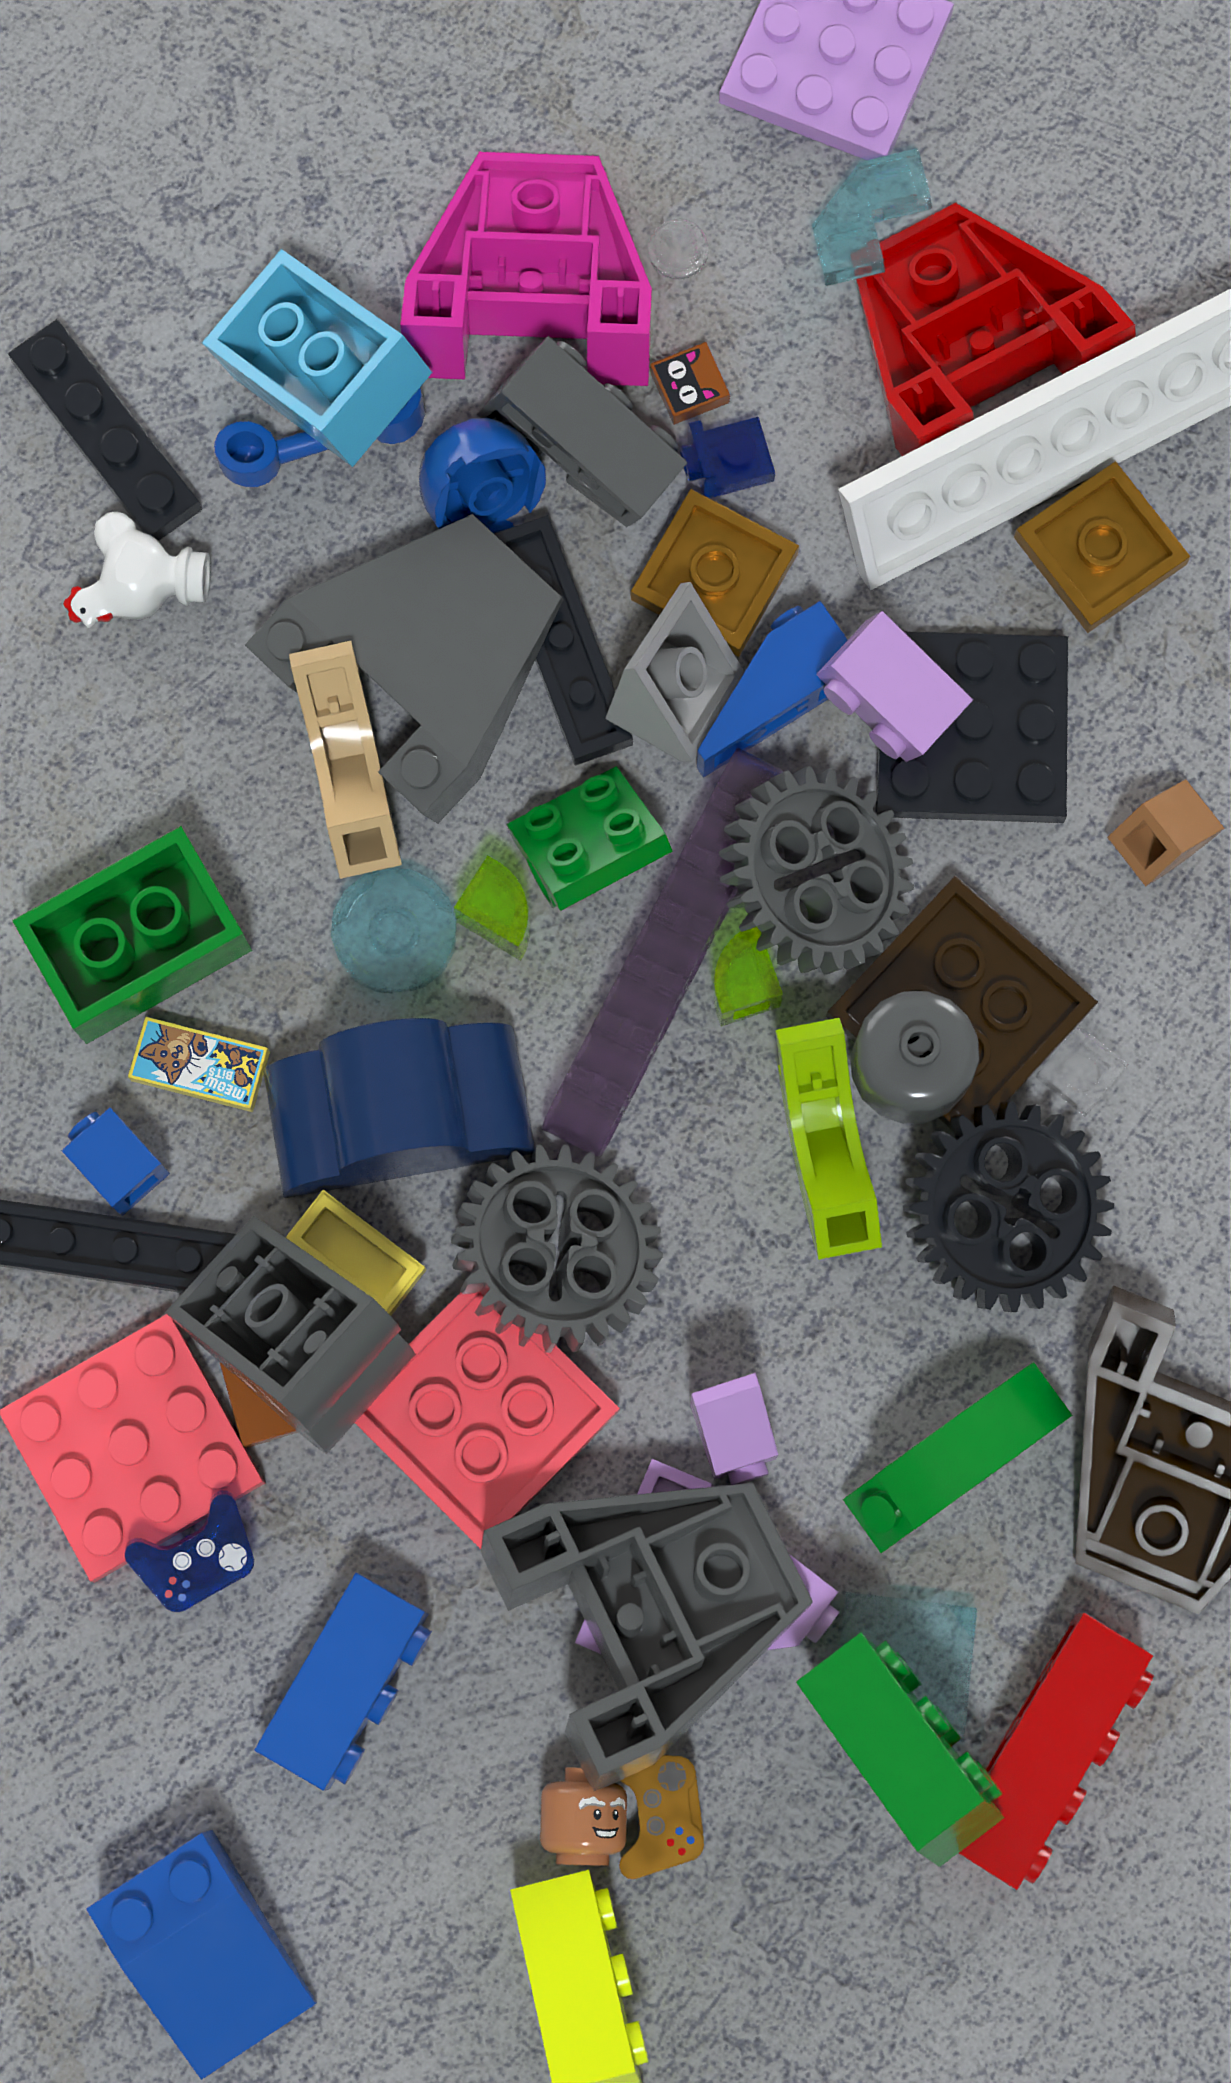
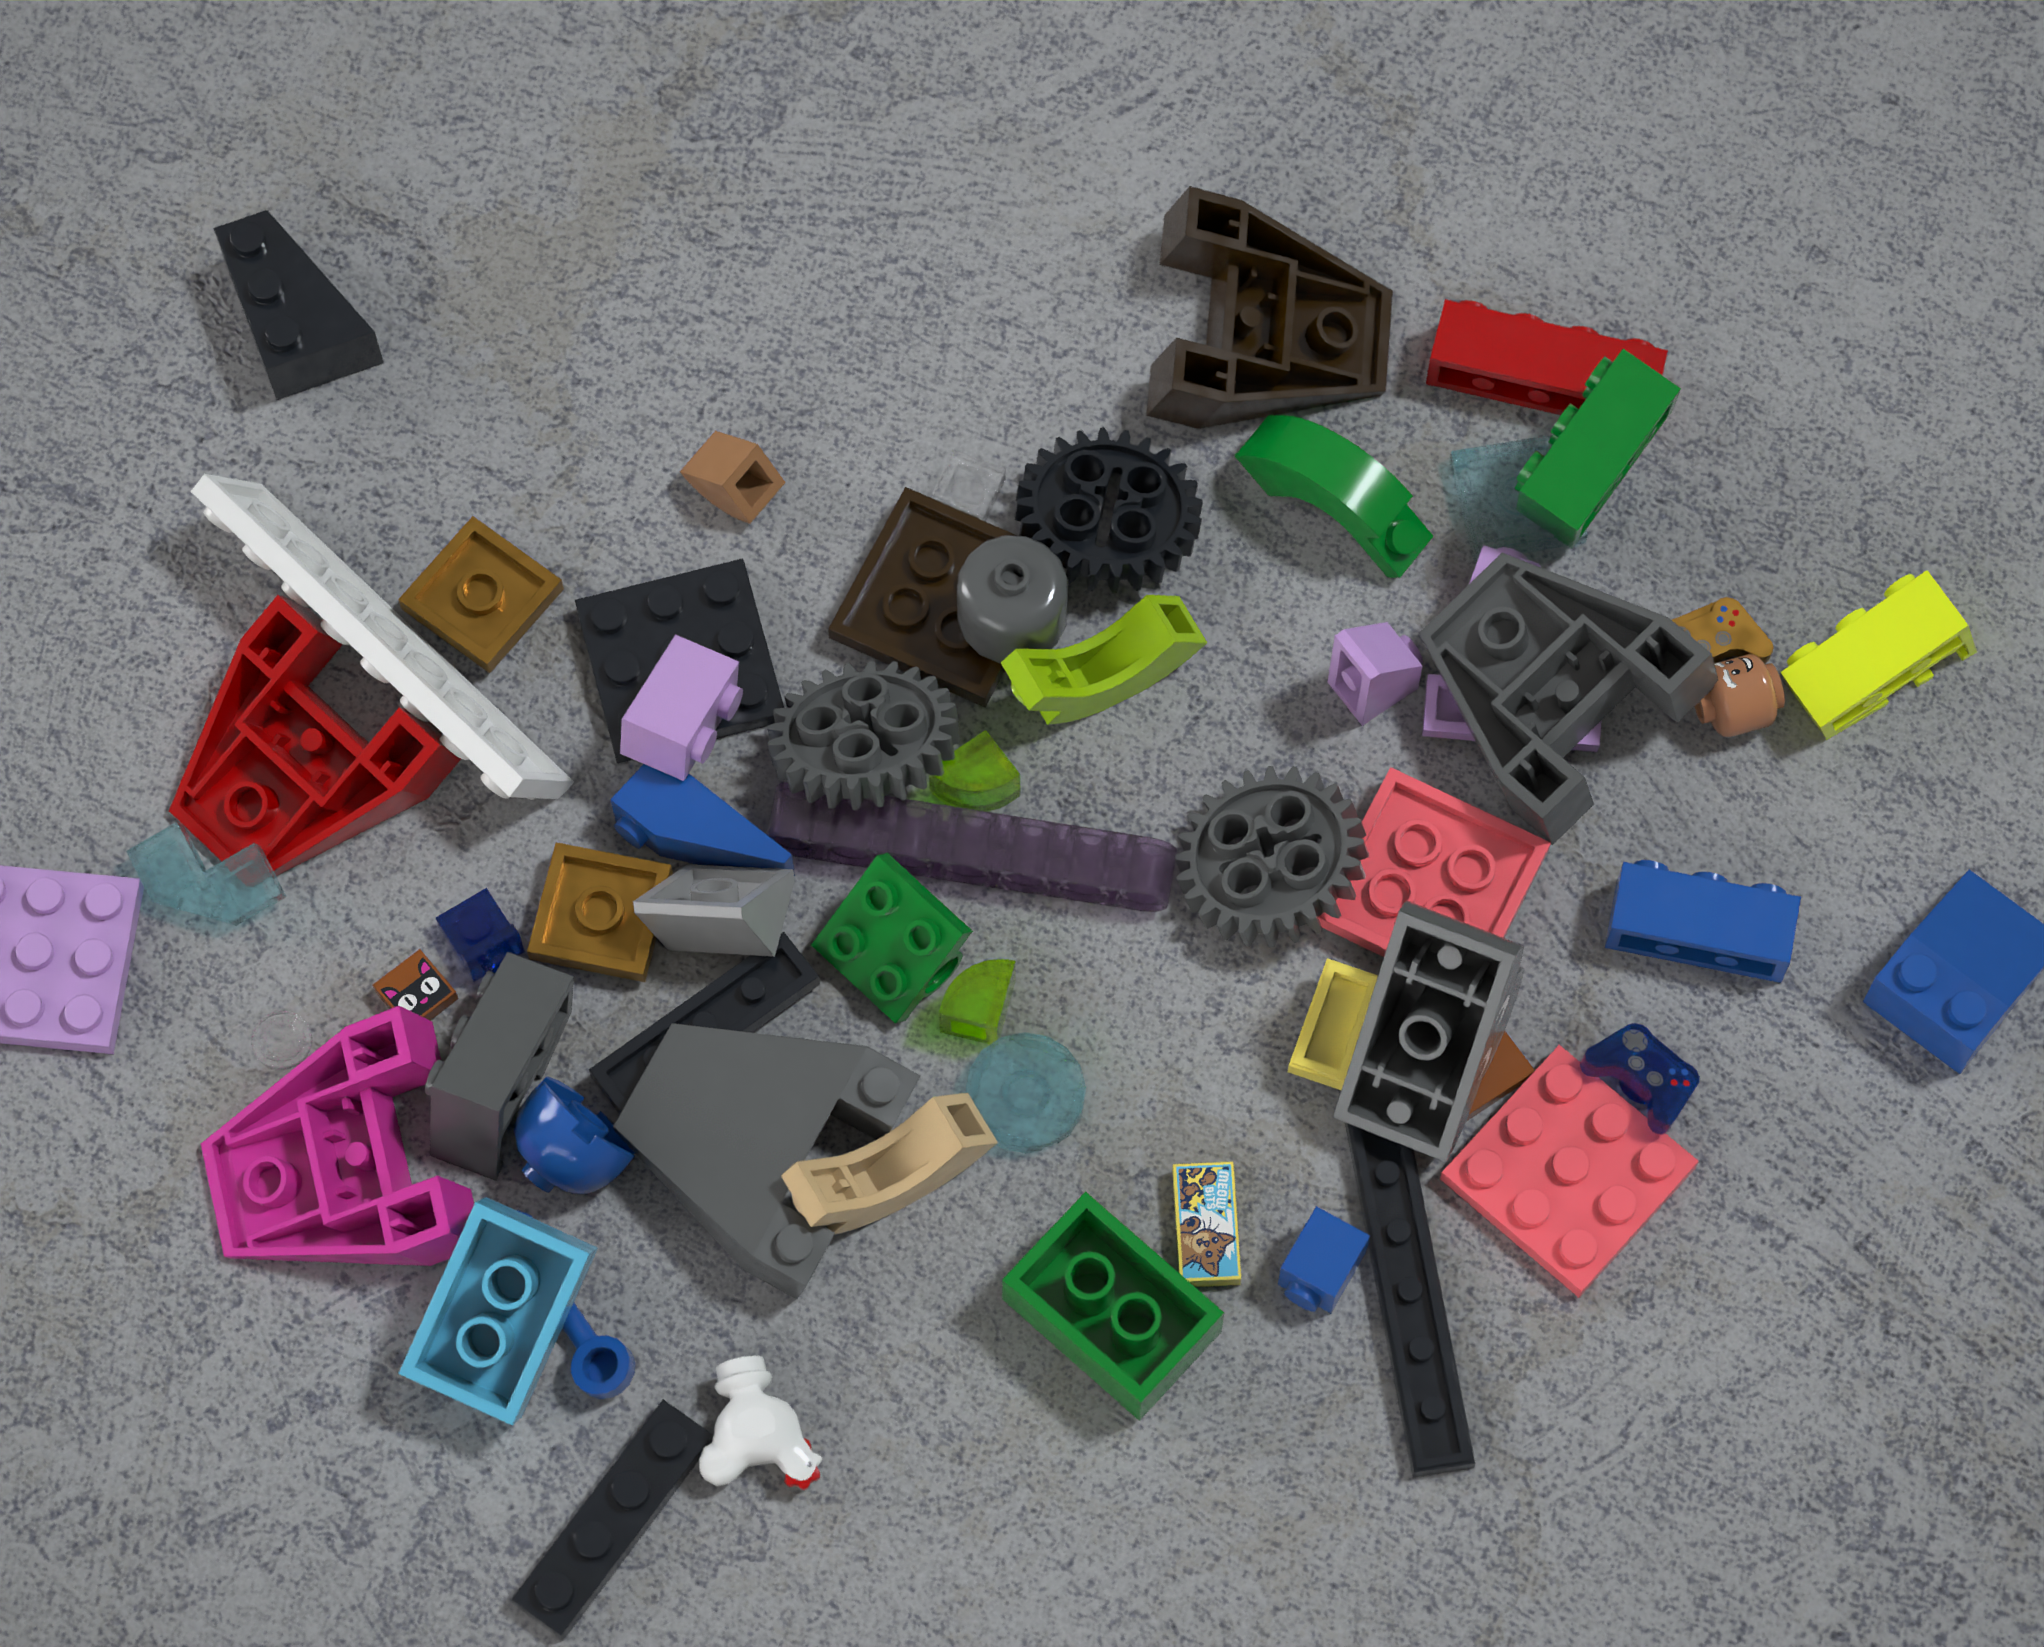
camera: 110 degrees left, 10 degrees down
dark blue brick [263,1018,535,1198] -> none

